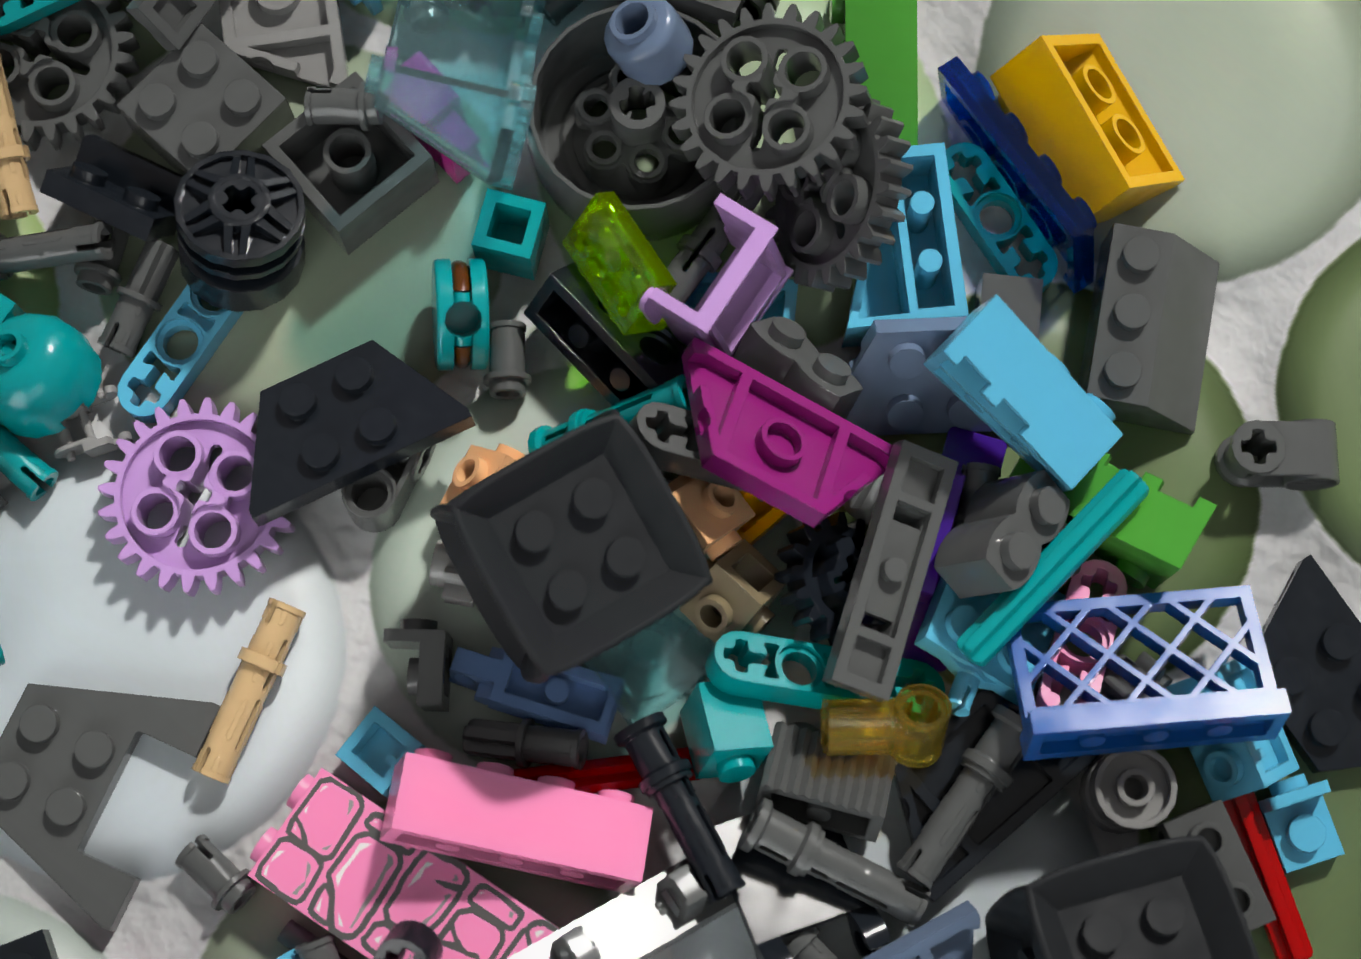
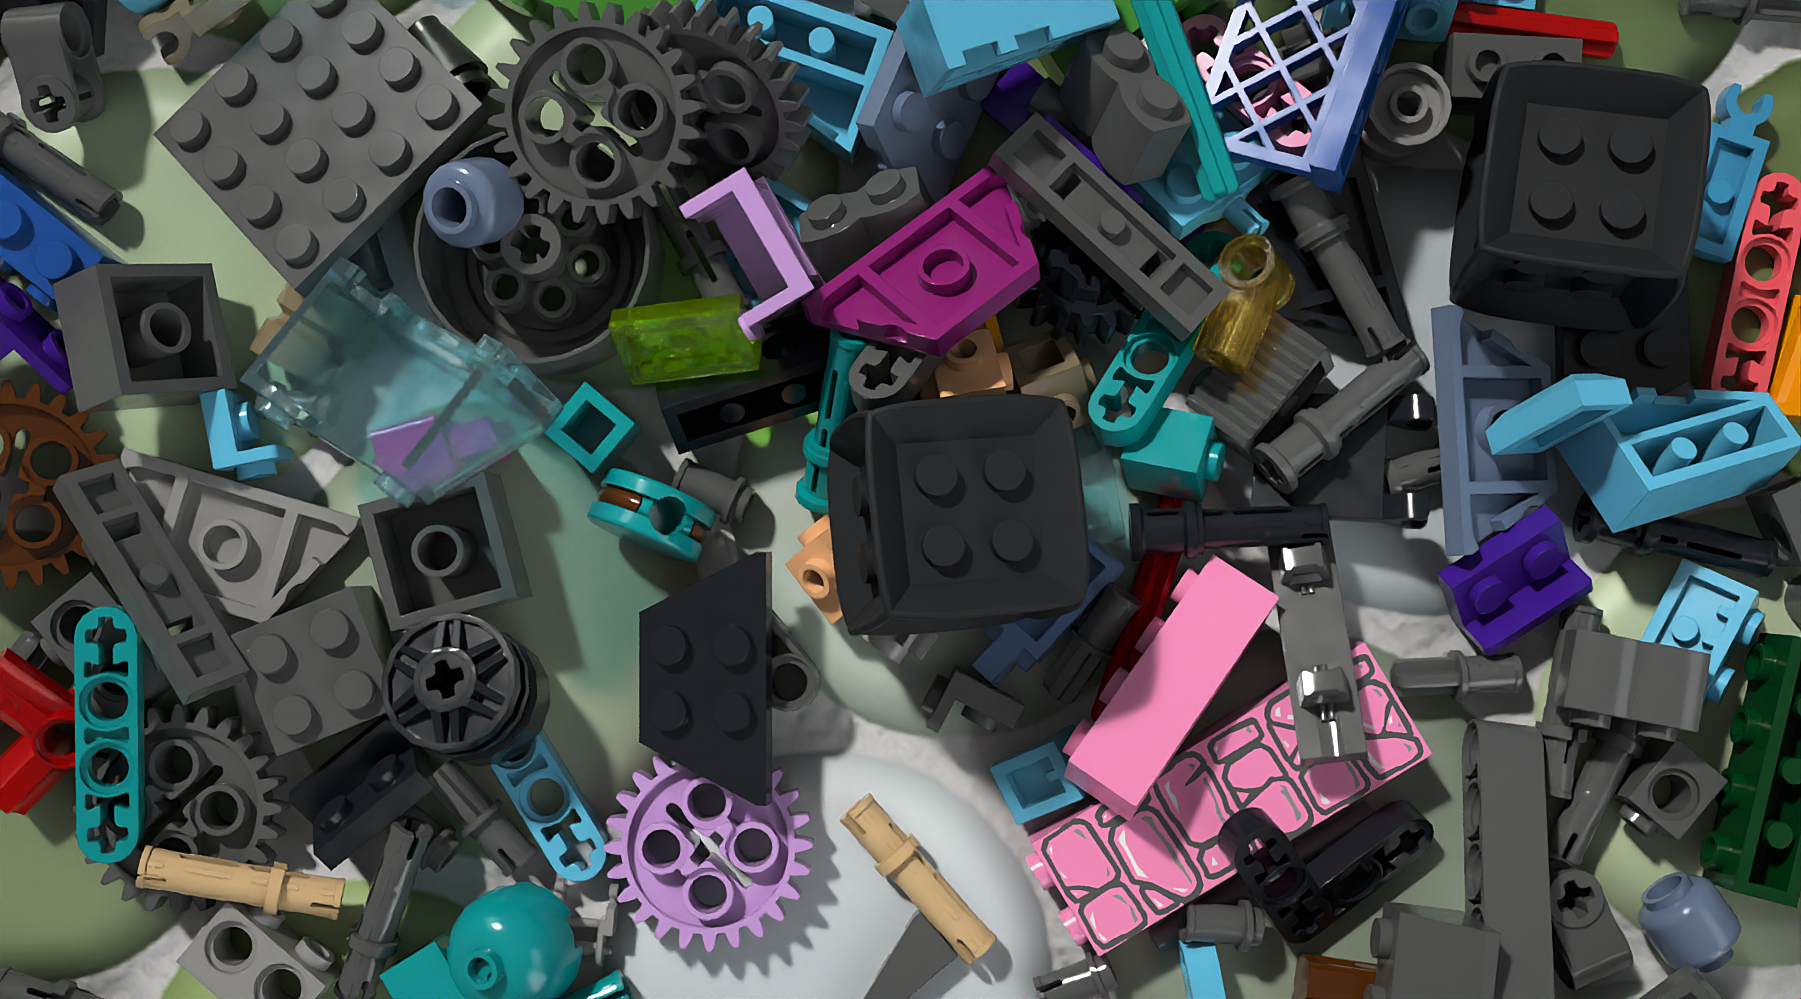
camera: 65 degrees left, 10 degrees up
dark grey pin [304,82,385,131] -> none

